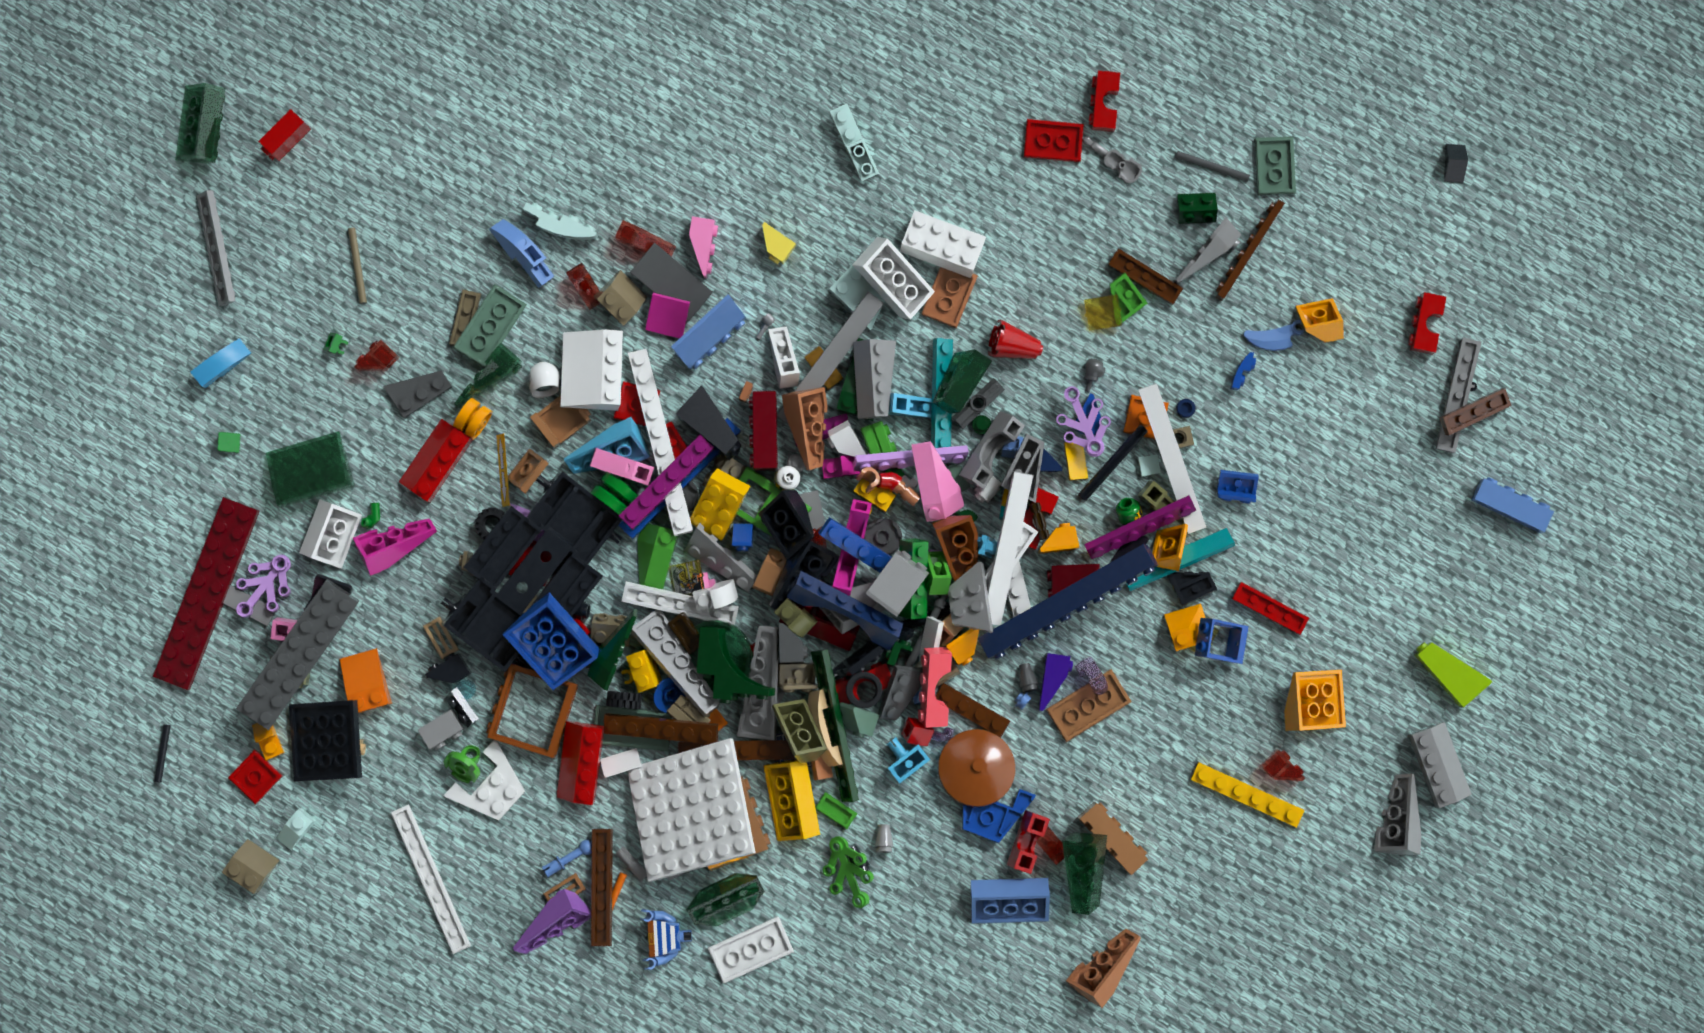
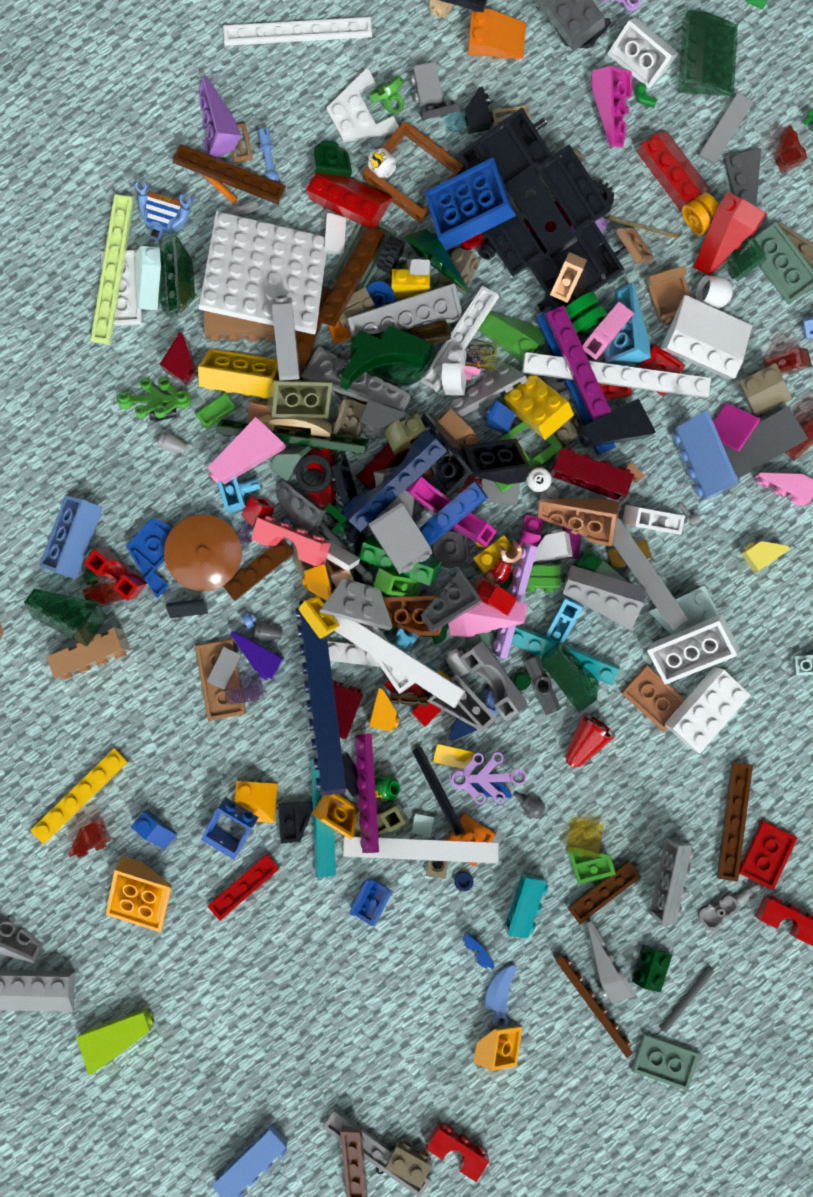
camera: 110 degrees right, 0 degrees up
none -> dark green plate [82,569,99,588]
none -> yellowish green tile [91,194,134,345]
none -> blue slope [131,810,177,850]
none -> light aqua slope [134,246,161,310]
none -> dark red slope [159,332,196,385]
none -> black slope [165,599,208,618]
none -> bright pink slope [207,417,286,484]
none -> light grey tile [207,647,242,690]
none -> light grey slope [272,295,299,381]
none -> yellow slope [299,596,340,638]
none -> dark green tile [312,140,352,177]
none -> white head [368,148,396,178]
none -> dark tan bracket [385,1140,432,1188]
none -> slope [406,258,430,275]
none -> dark grey wing [421,570,482,633]
none -> red slope [476,580,518,616]
none -> teal slope [505,871,548,938]
none -> light nougat slope [550,252,586,303]
none -> light grey slope [649,837,694,927]
none -> red wedge [693,192,767,276]
none -> light grey tile [699,93,753,165]
none -> reddish brown plate [717,762,753,882]

